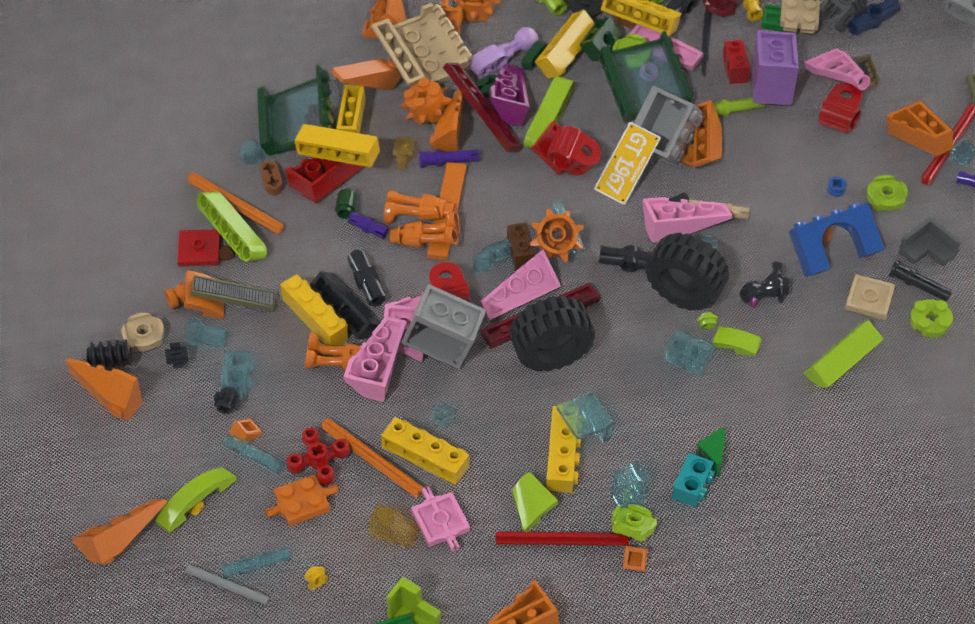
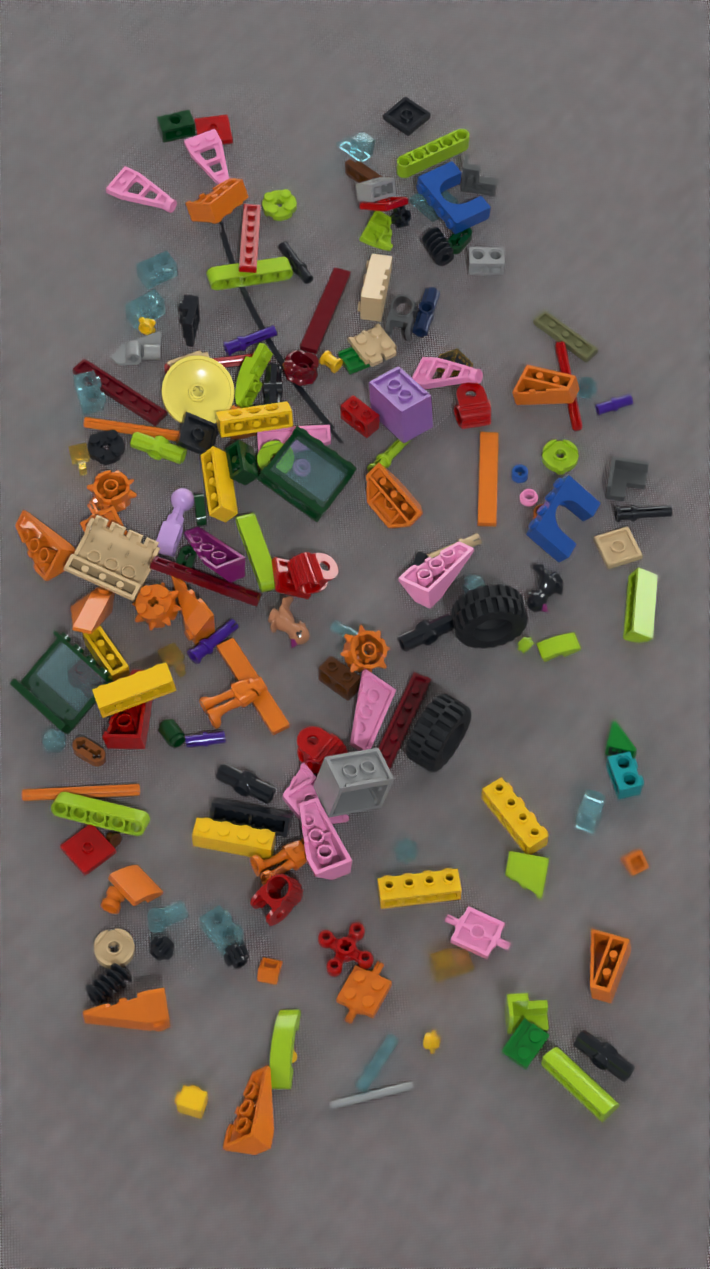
camera: 40 degrees left, 5 degrees up
tile [191,275,275,312] -> none
clear light blue pin [222,433,285,475] -> none
orange axle [321,418,423,498] -> none
orange piece [389,211,460,248] -> none
clear light blue slope [473,239,511,273] -> none
red axle [495,532,629,546] -> none
clear light blue bracket [556,393,615,442] -> none
yellow sticker [594,122,661,205] -> none
lime plate [611,504,657,542] -> none
light grey container [634,86,703,166] -> none
clear light blue brick [664,329,715,376] -> none
lime plate [910,299,953,338] -> none
none -> yellow brick [174,1085,209,1119]
none -> red piece [250,873,304,926]
none -> nougat animal [268,596,310,648]
none -> orange tile [477,432,499,527]
none -> bright pink plate [519,489,538,507]

